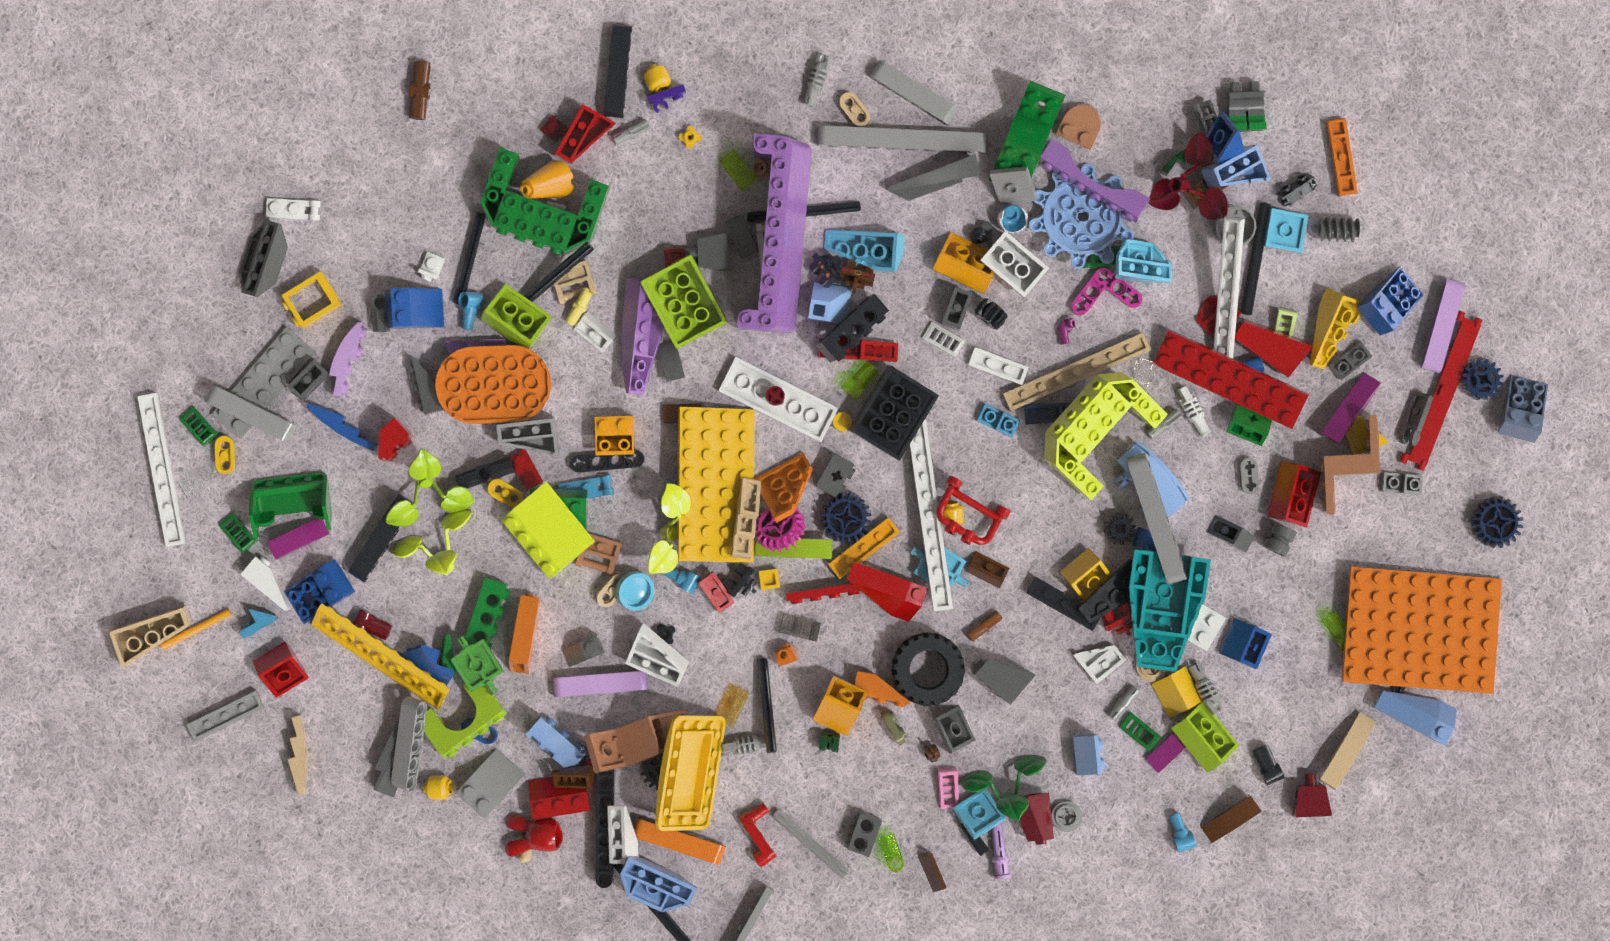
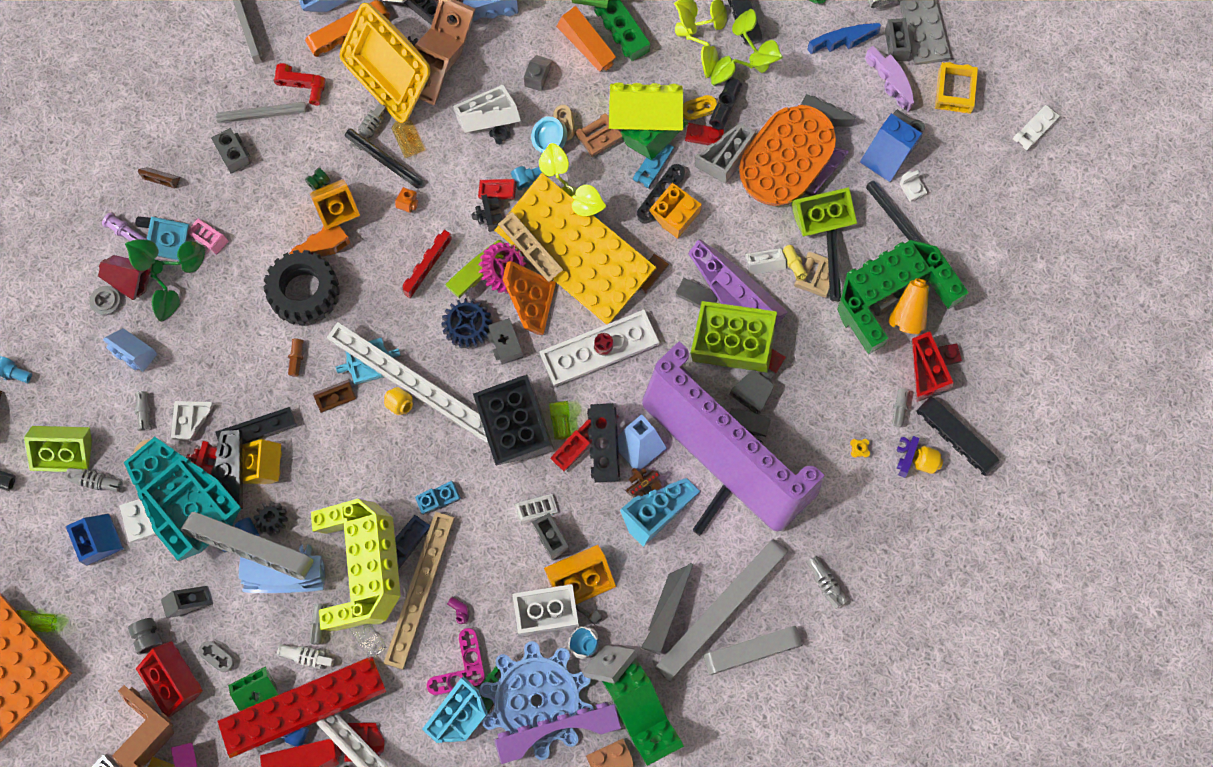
camera: 135 degrees right, 15 degrees down
dark grey wedge [239,220,288,297] -> none
red slope [378,417,414,462] -> none
reddish brown piece [409,61,431,120] -> none
dark azure pin [458,292,484,330] -> none
lavender beam [553,671,648,697] -> none
clear neon green slope [718,149,757,191] -> none
yellow plate [759,569,780,590] -> none
clear smoke slope [777,613,821,642] -> none
black hips [809,252,843,288] -> none
light orange plate [828,517,900,579] -> none
yellow tile [833,412,852,431] -> none
tan plate [839,92,870,127] -> none
red wedge [847,561,928,622] -> none
clear neon green piece [878,833,905,872] -> none
olive plate [880,709,907,746] -> none
reddish brown plate [924,744,940,763] -> none
dark grey slope [933,706,975,754] -> none
red bar [936,476,1011,545] -> none
white plate [968,347,1029,386] -> none
black plate [969,227,988,244] -> none
dark grey slope [973,659,1036,705] -> none
black gear [975,298,1008,330] -> none
green slope [1119,712,1161,752] -> none
magenta tile [1145,733,1186,773] -> none
yellow slope [1152,666,1202,718] -> none

